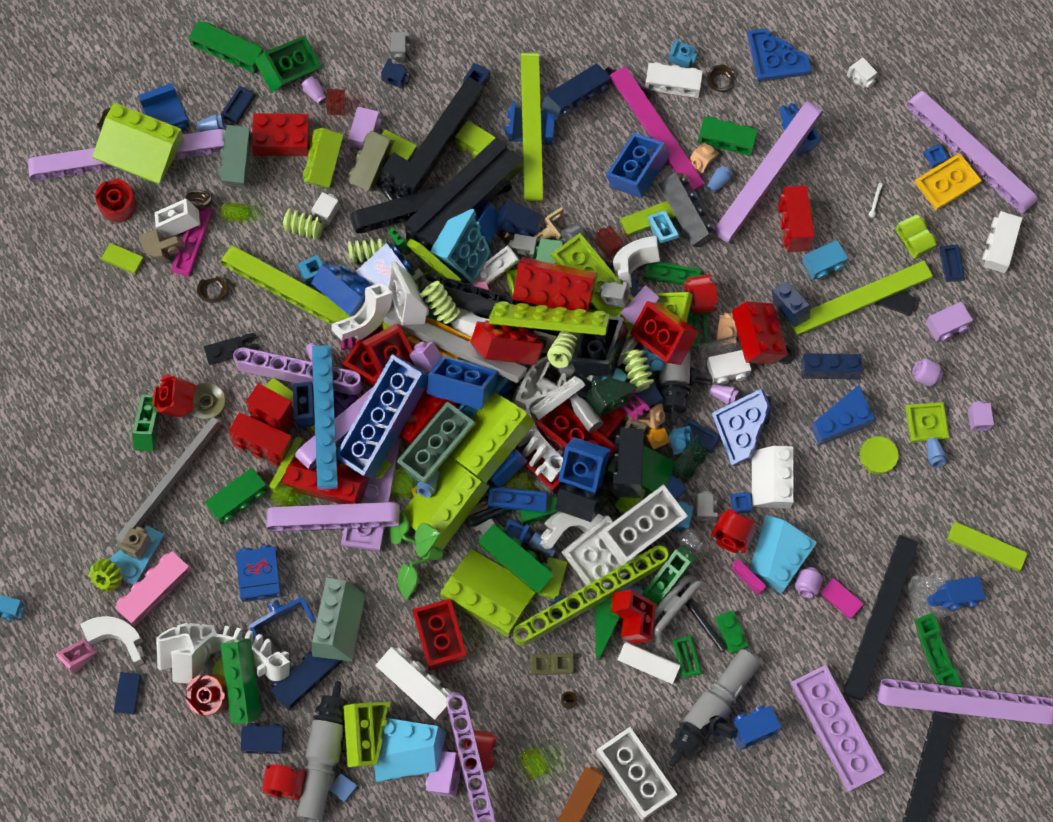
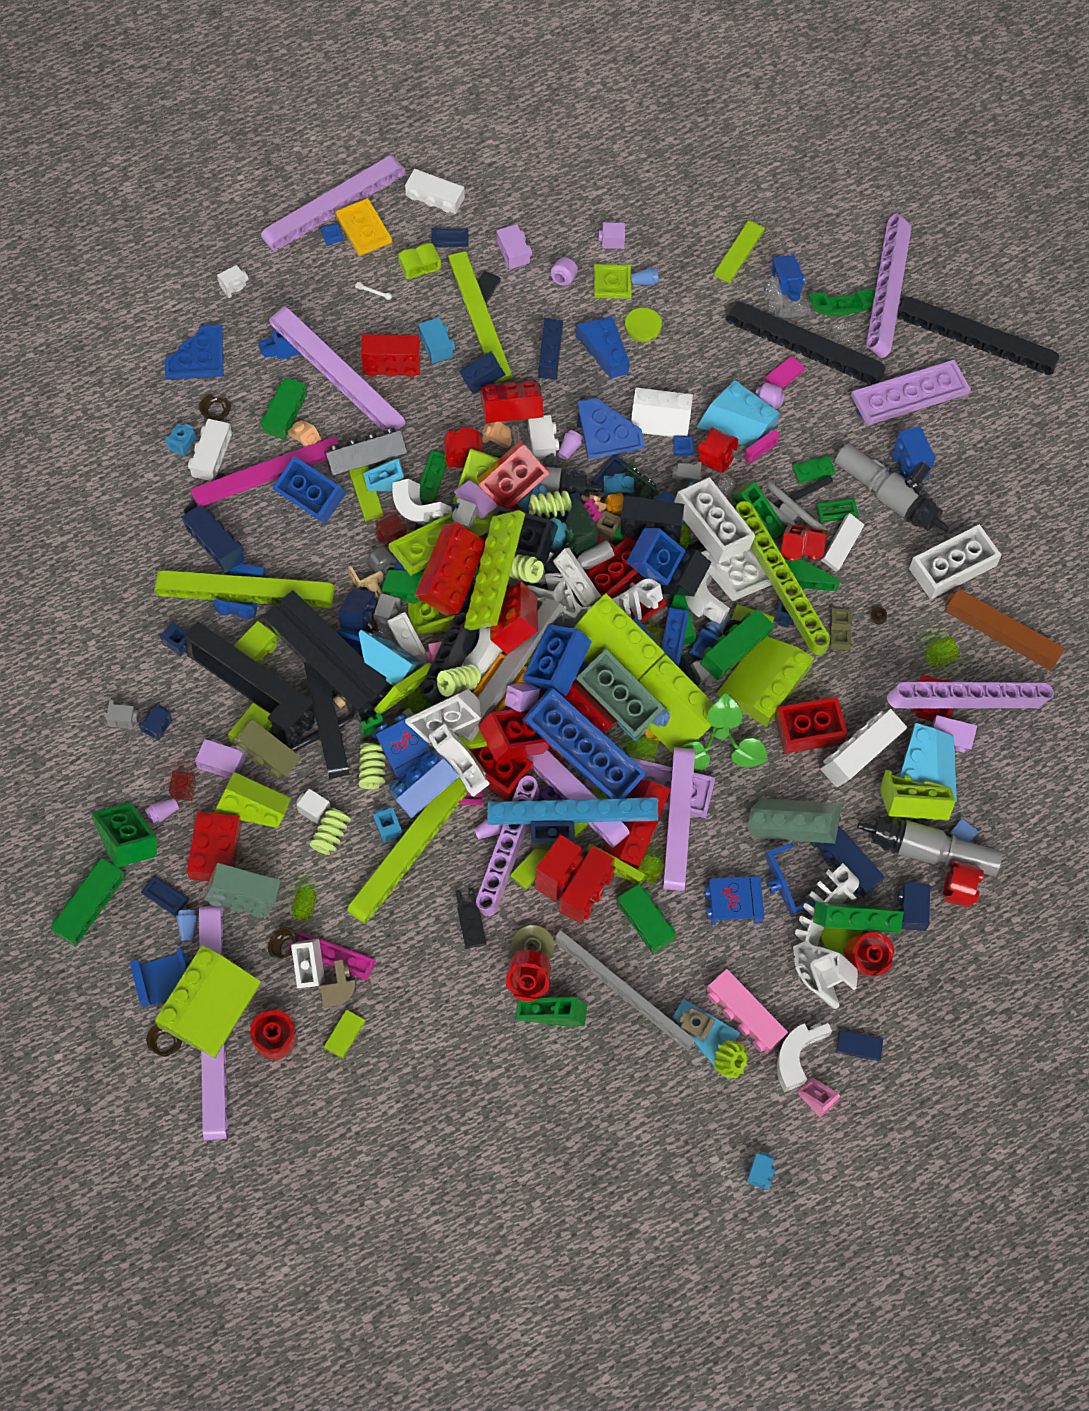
camera: 85 degrees left, 5 degrees down
dark brown piece [197,276,228,303] -> none
medium blue cone [706,166,733,193] -> none

